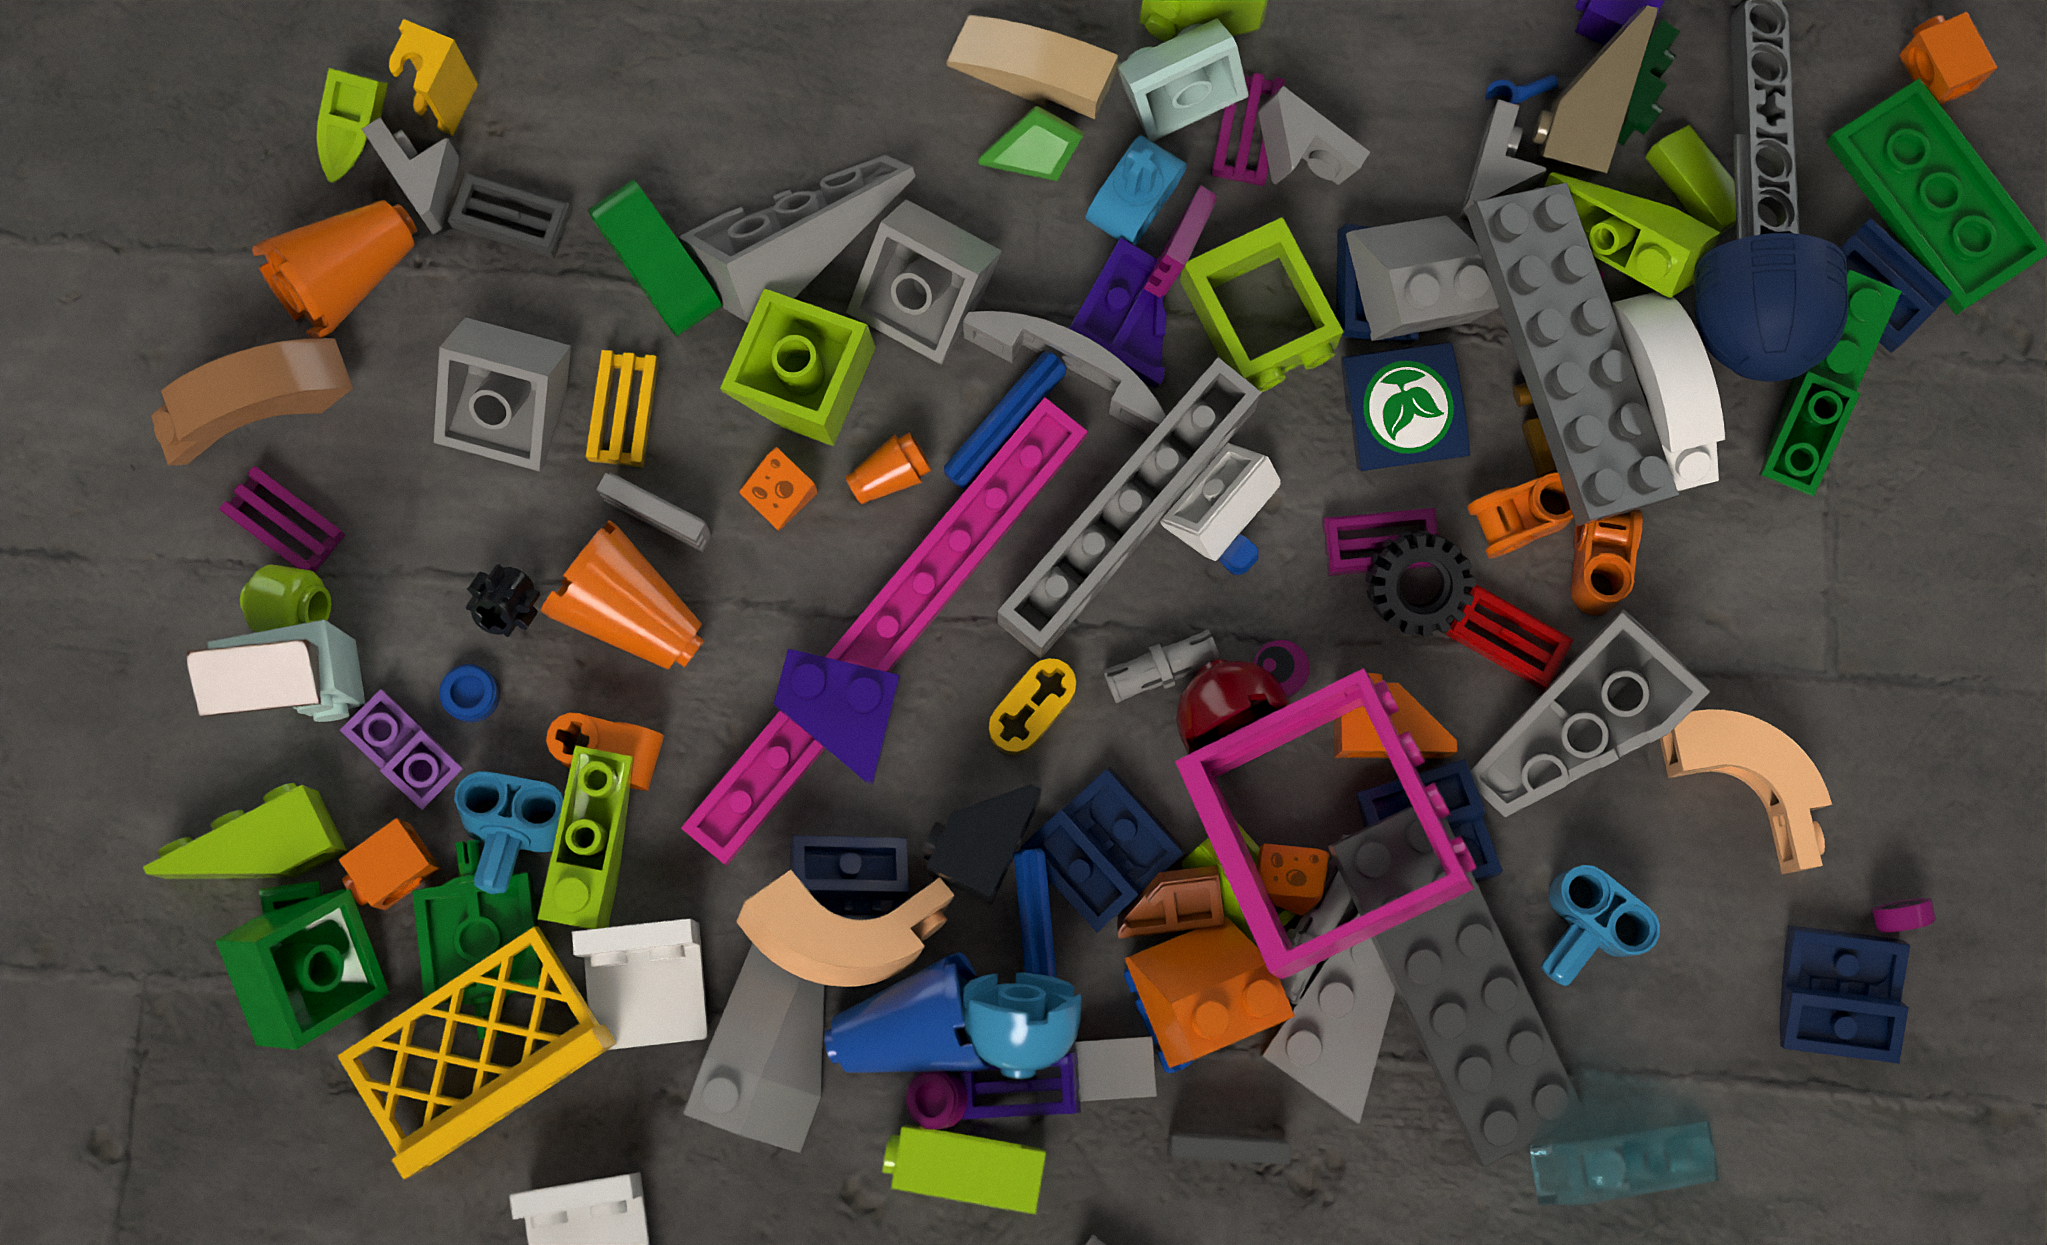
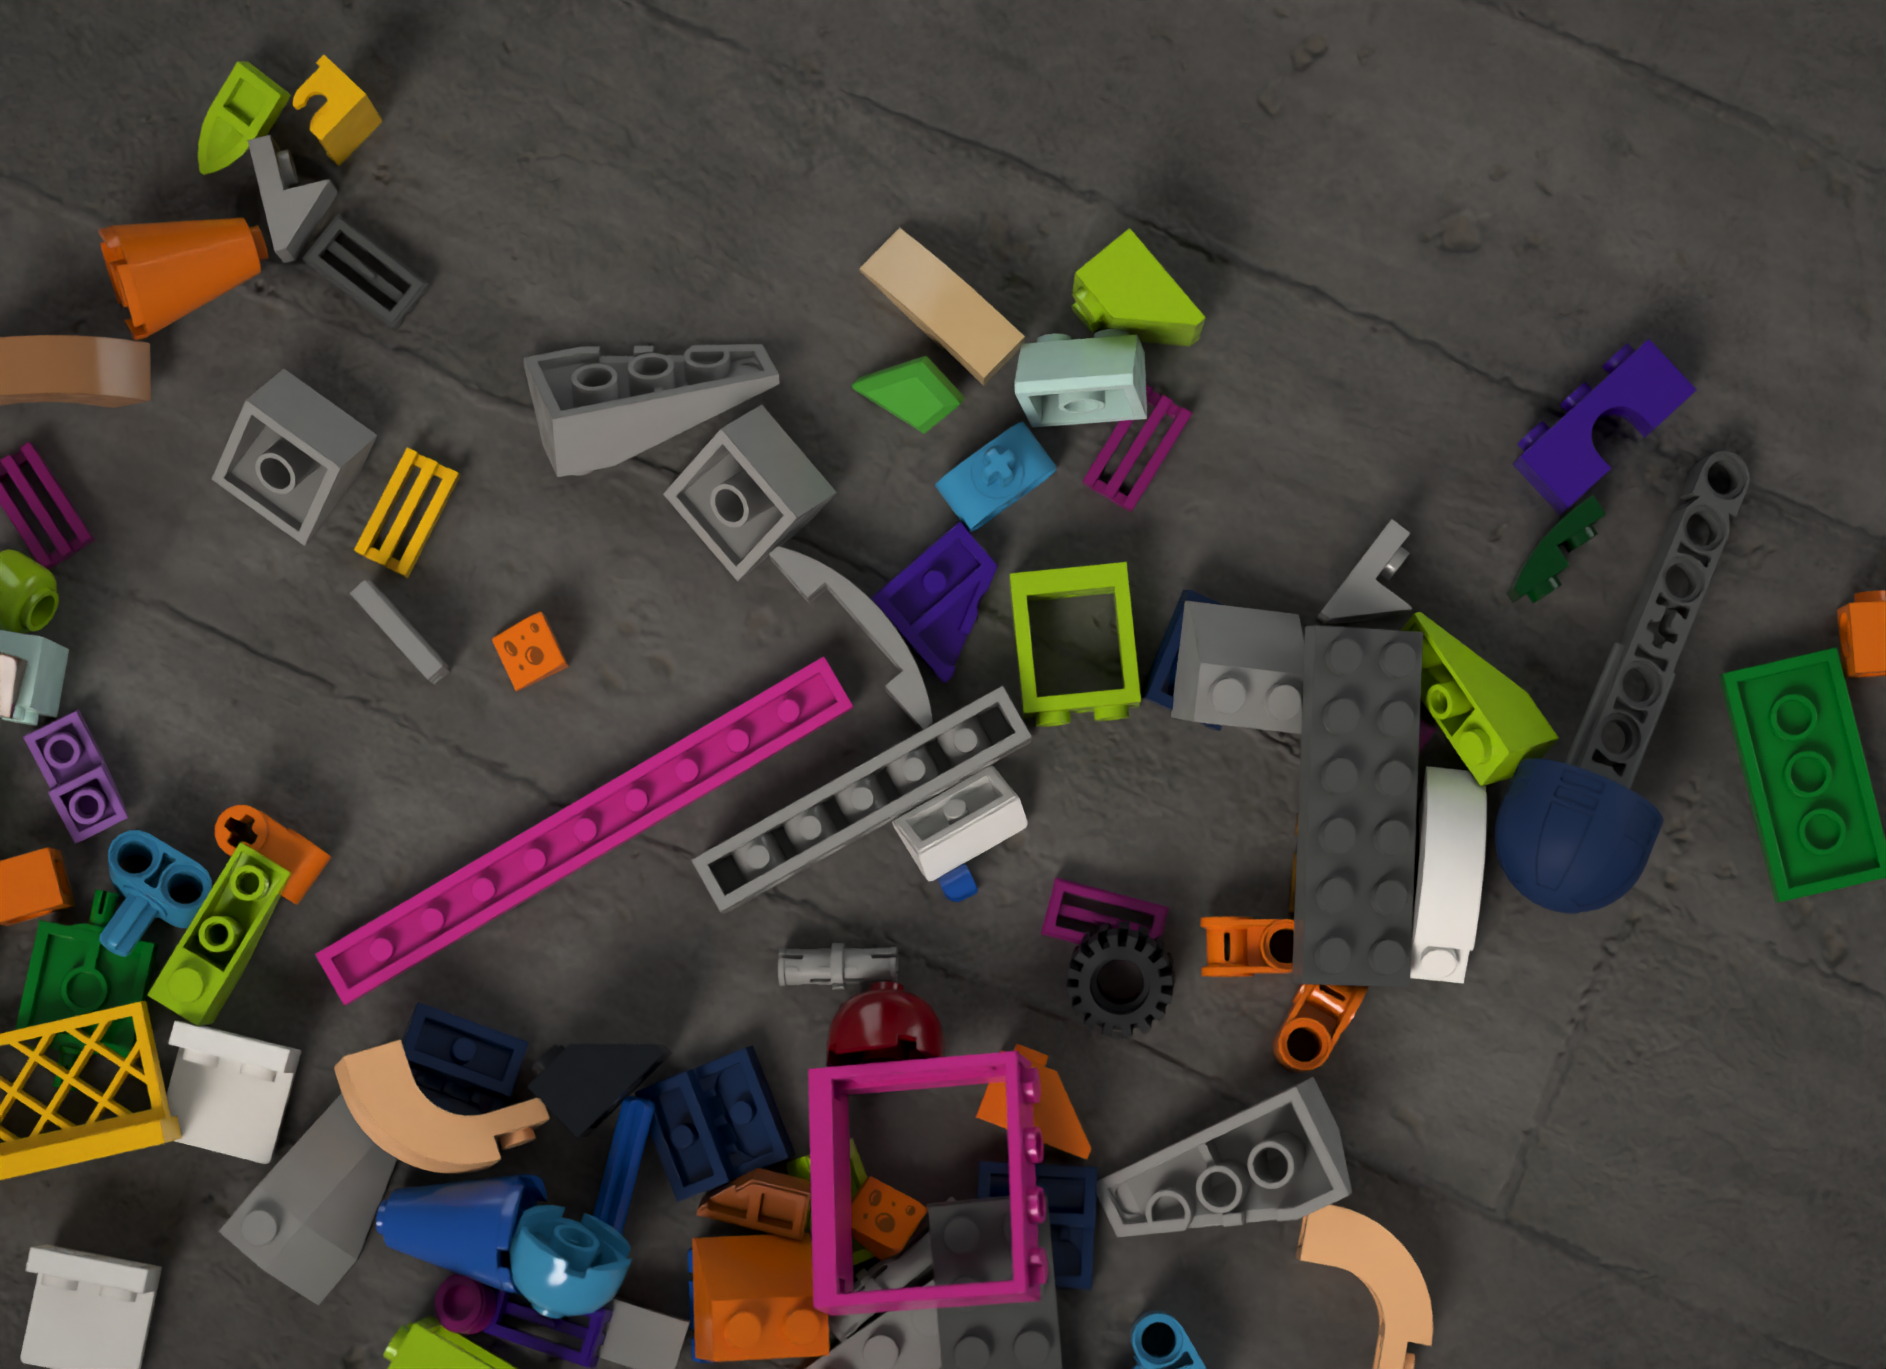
camera: 25 degrees right, 5 degrees up
blue tile [439,664,500,723] -> none
black gear [465,564,540,637] -> none
orange cone [540,520,705,670] -> none
green beam [587,180,722,337] -> none
lime slope [720,288,876,446] -> none
dark purple wing [774,648,900,785] -> none
orange cone [845,432,932,505] -> none
blue axle [944,351,1067,489] -> none
yellow beam [989,658,1076,755] -> none
magenta tile [1143,185,1217,298] -> none
magenta tile [1253,640,1310,698] -> none
light grey slope [1258,86,1370,185] -> none
slope [1341,342,1471,471] -> none
red tile [1445,584,1574,691] -> none
blue hand [1485,75,1558,105] -> none
dark tan slope [1532,5,1658,173] -> none
lime slope [1645,125,1736,235] -> none
green slope [1759,269,1902,497] -> none
dark blue plate [1840,218,1952,353] -> none

